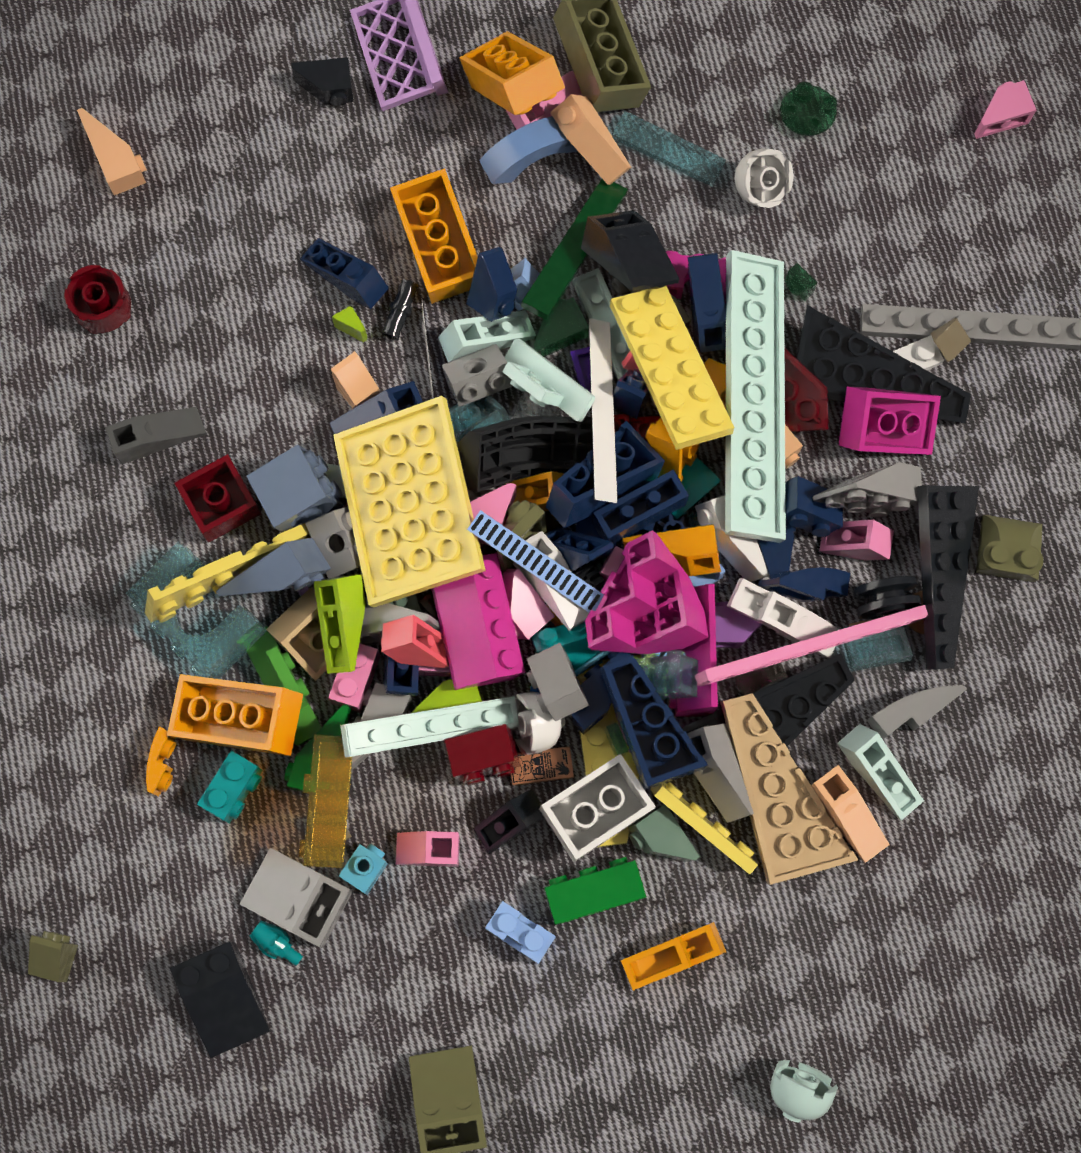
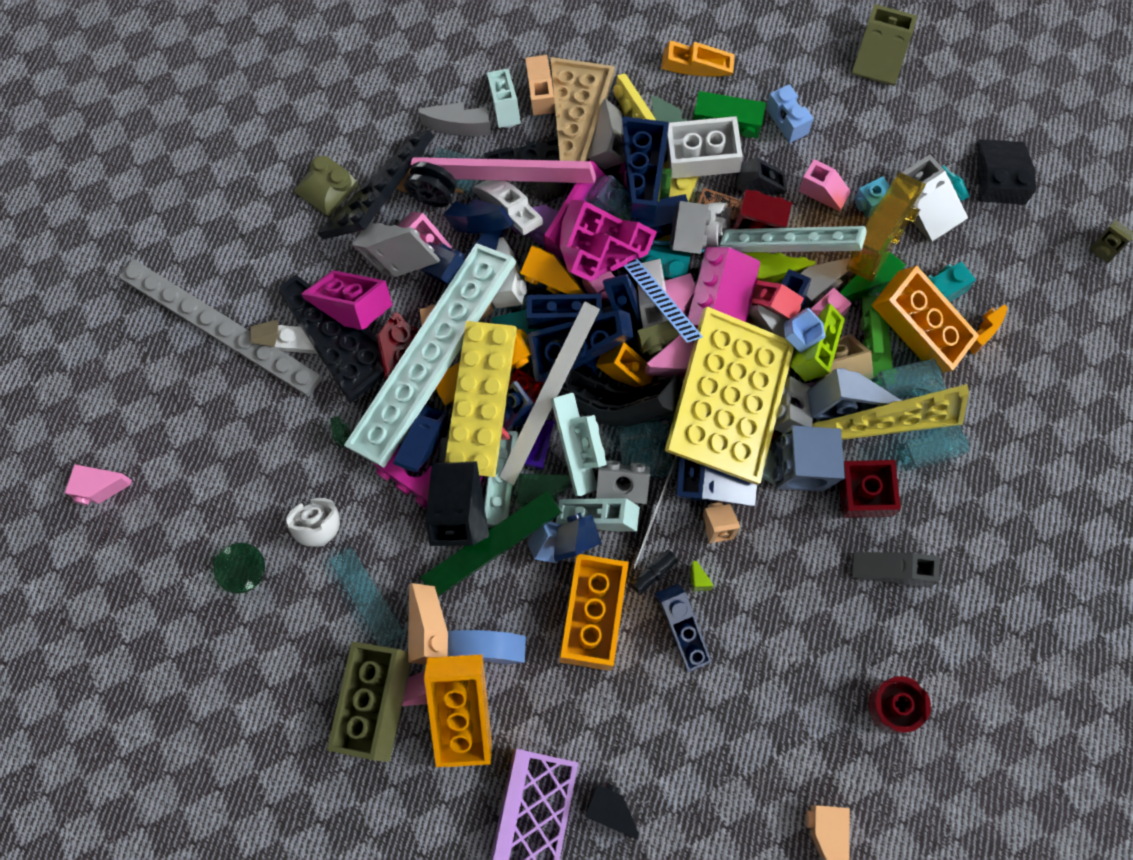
camera: 145 degrees left, 5 degrees down
none -> light blue panel [783,308,825,353]

